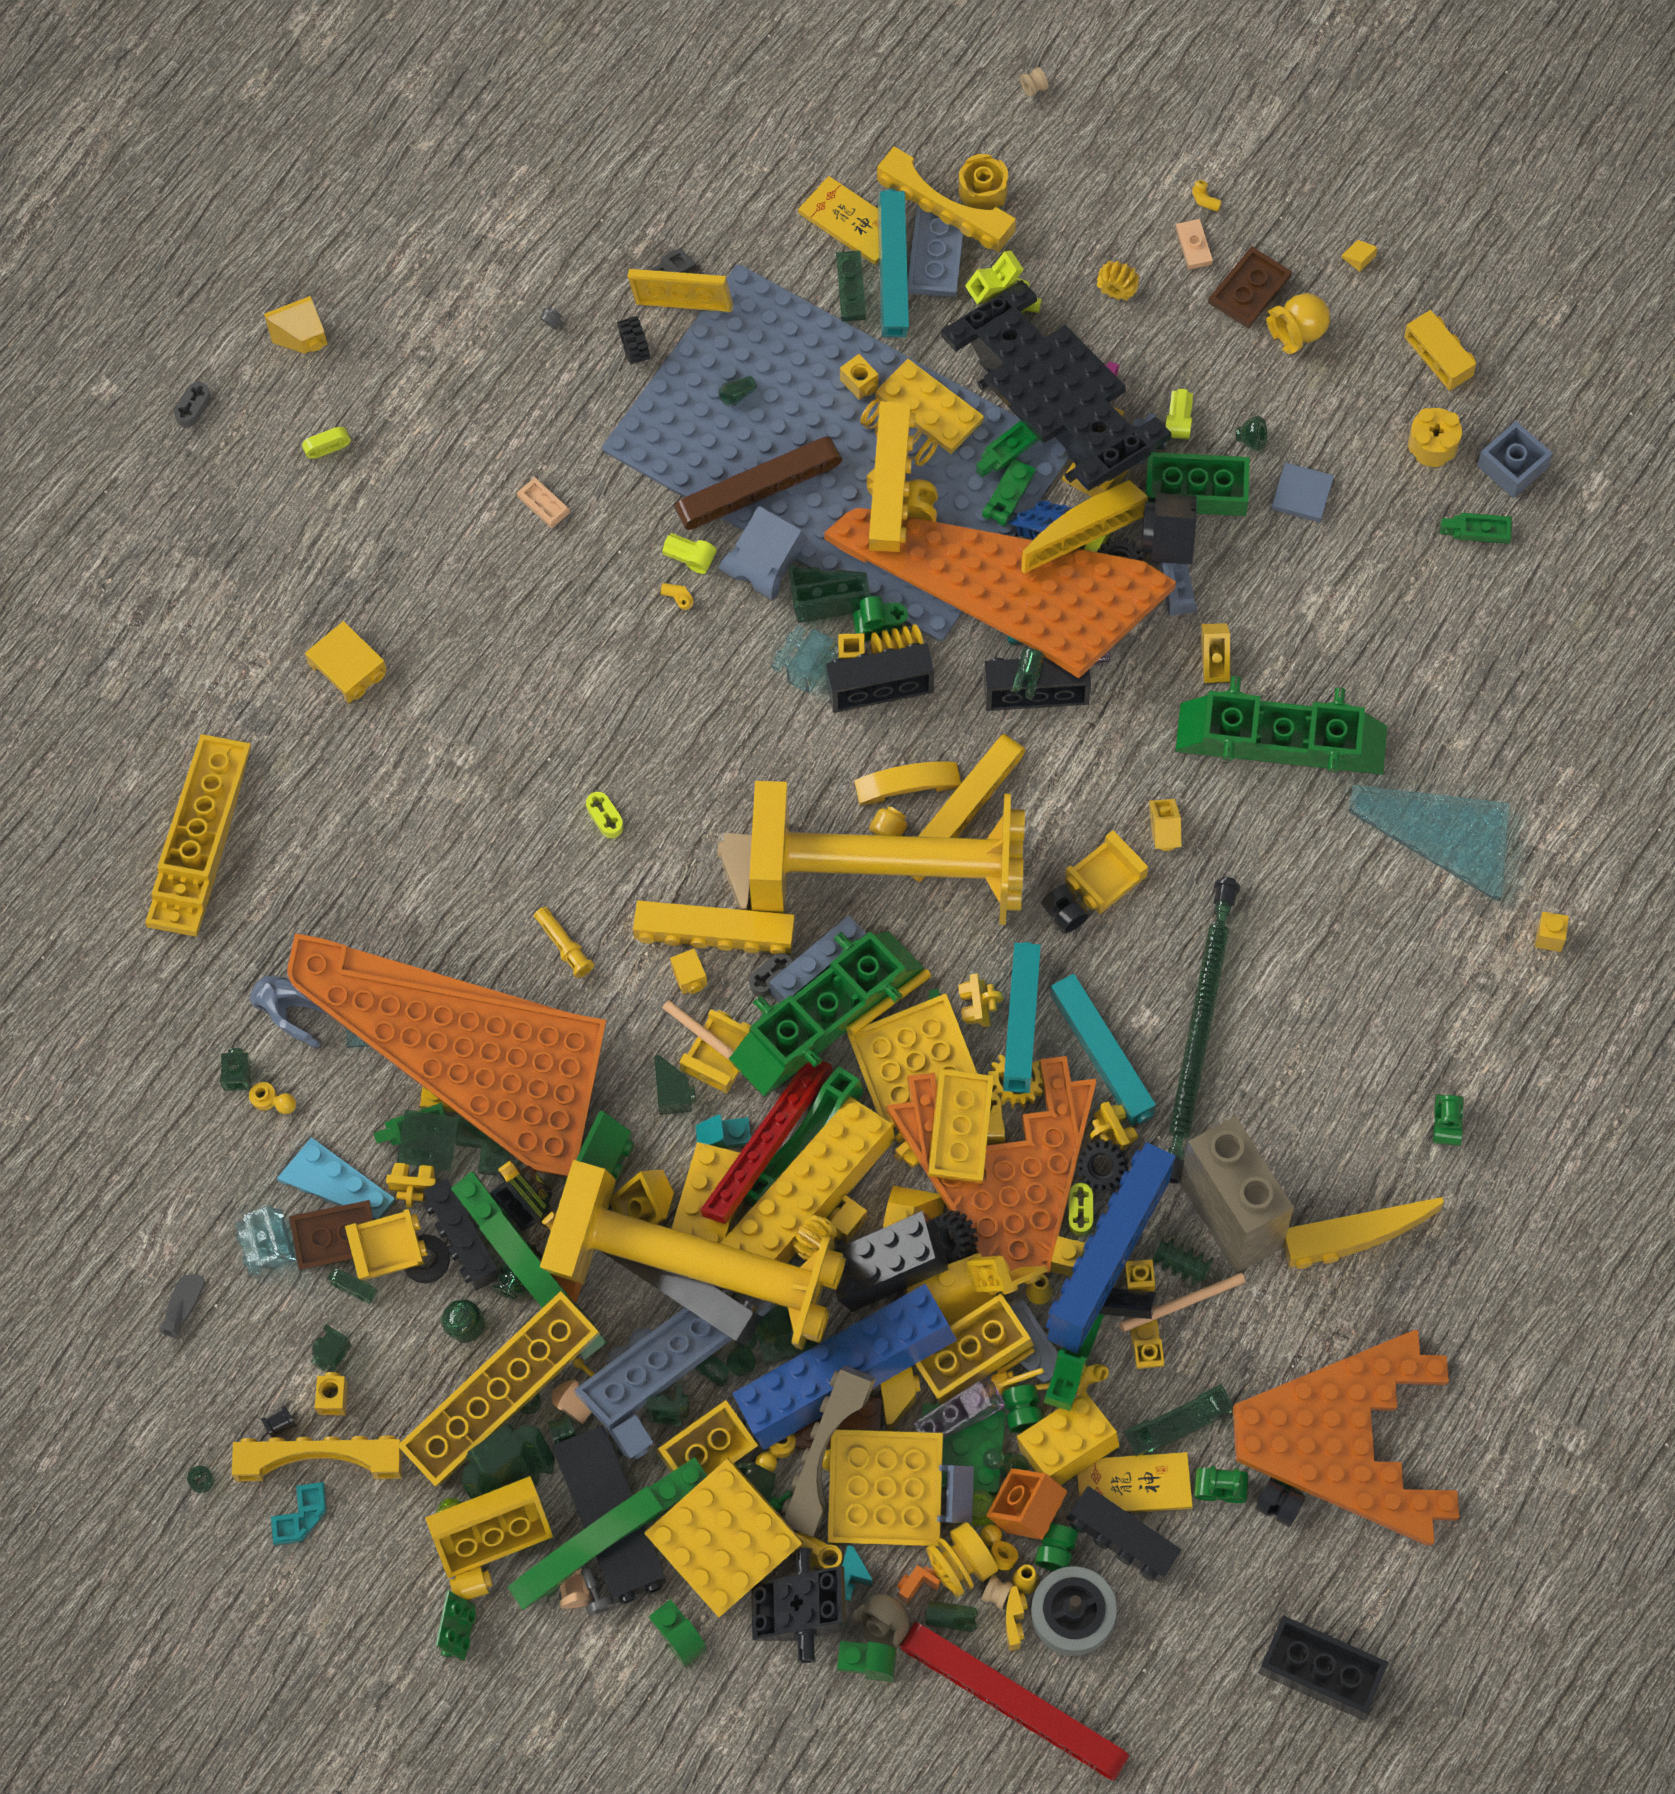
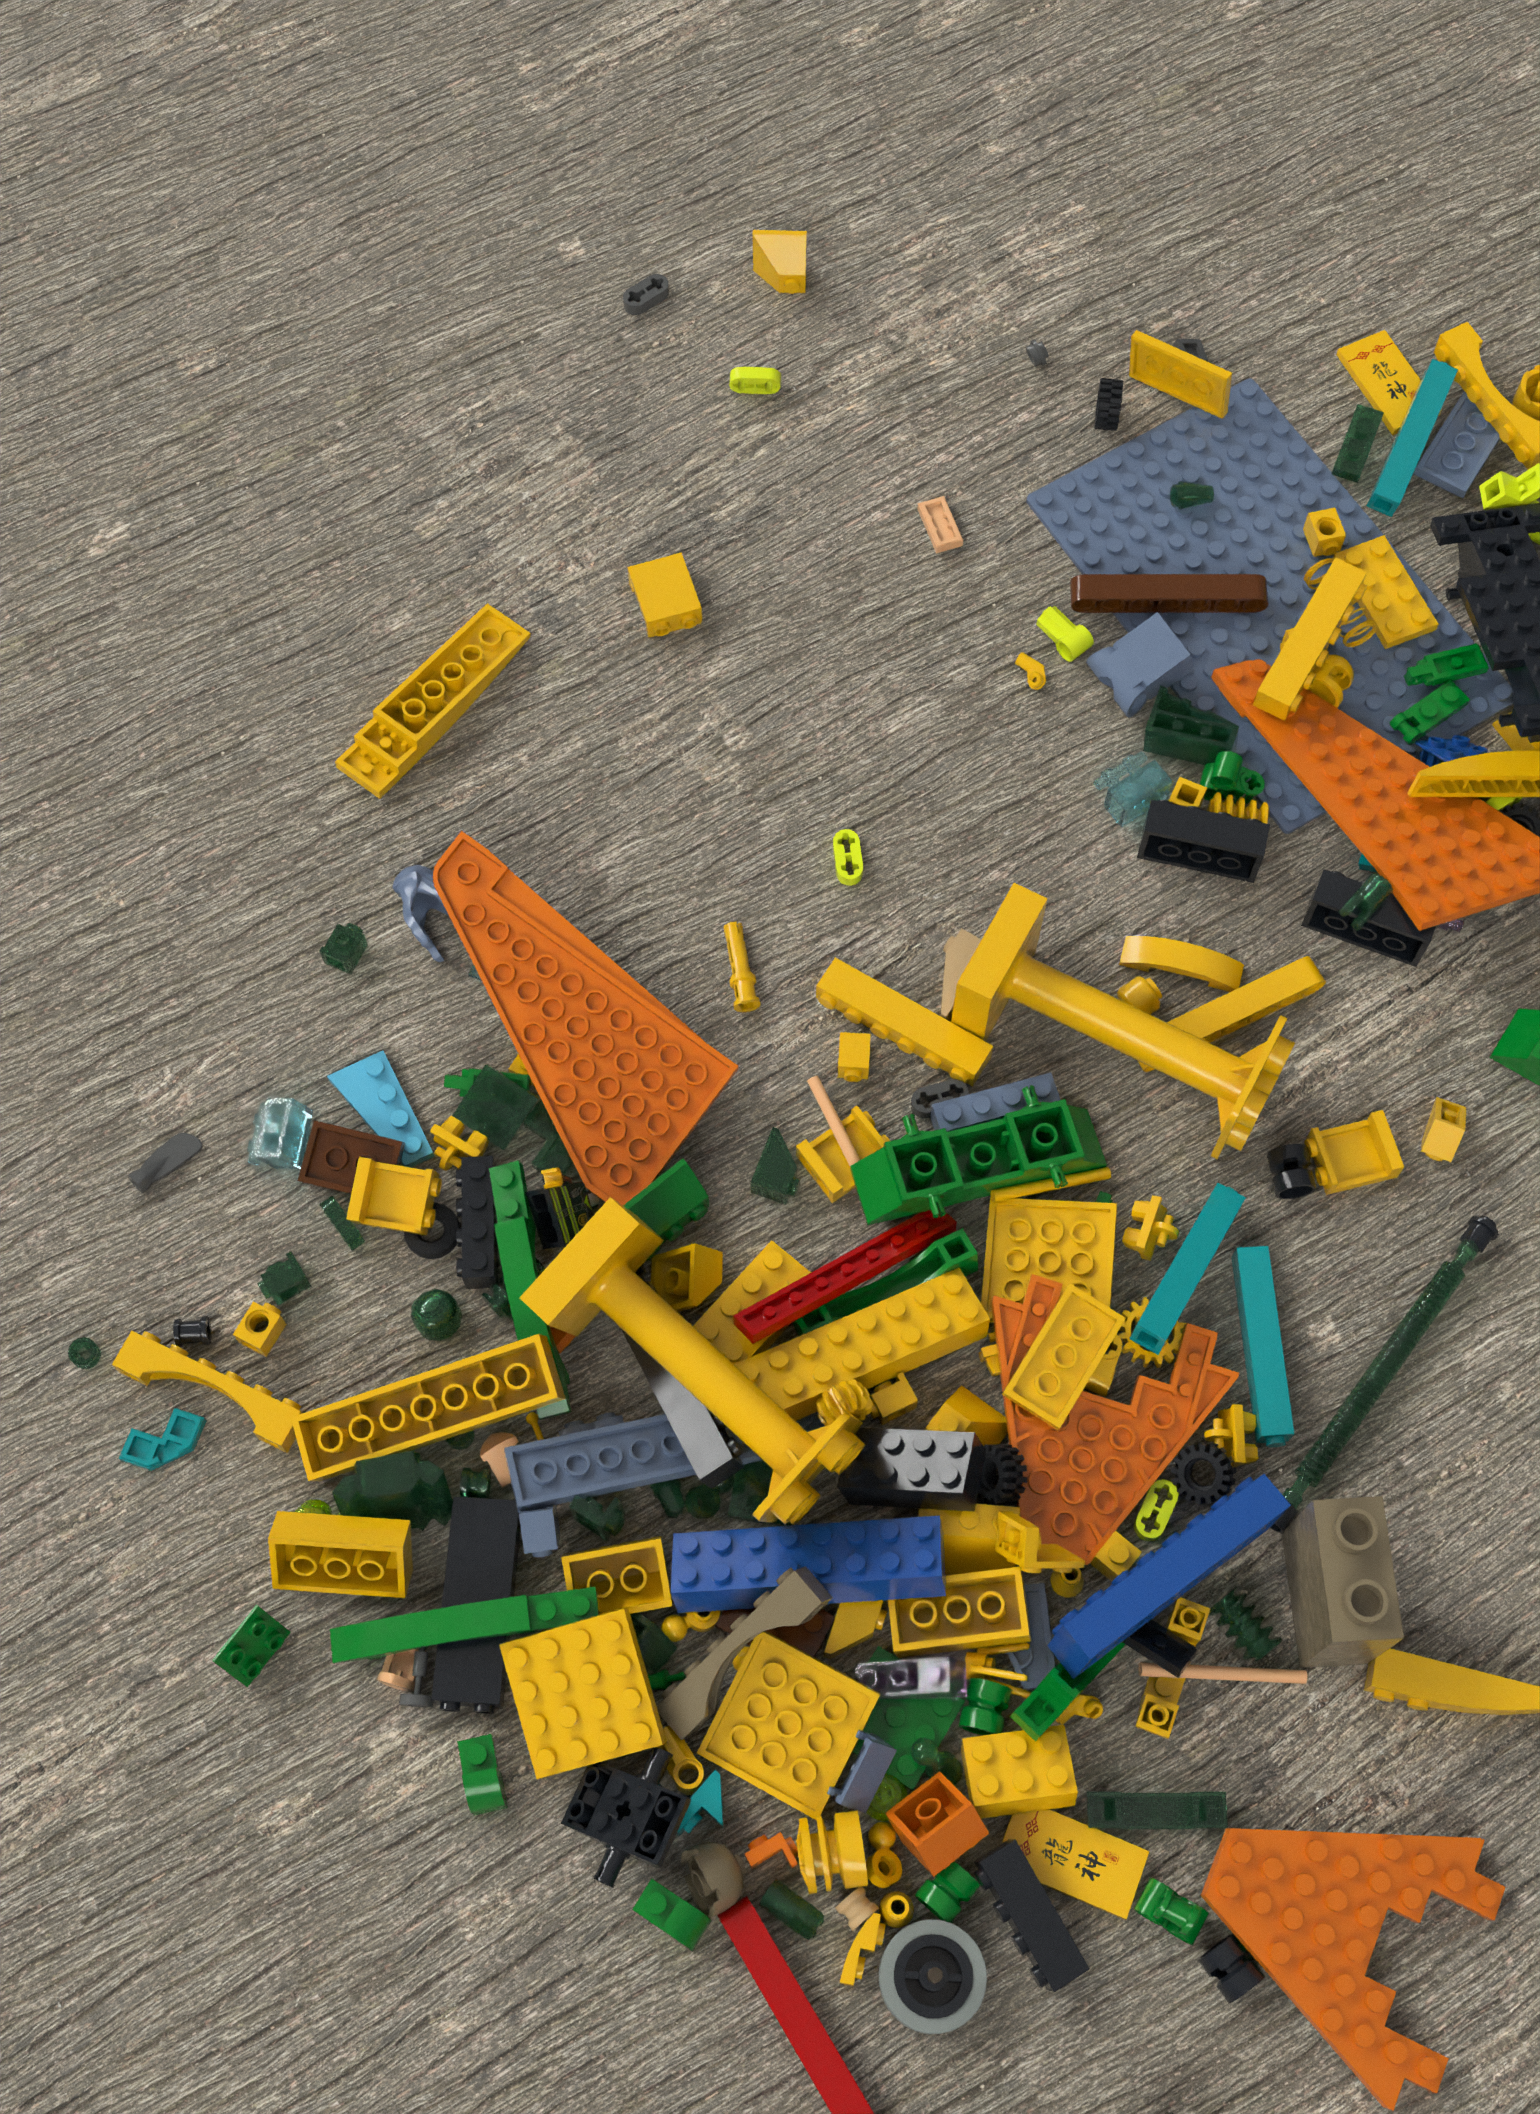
camera: 25 degrees right, 0 degrees up
yellow plate [249,1082,297,1115] -> none
yellow brick [450,1566,493,1600] -> none
teal slope [695,1114,751,1149] -> none

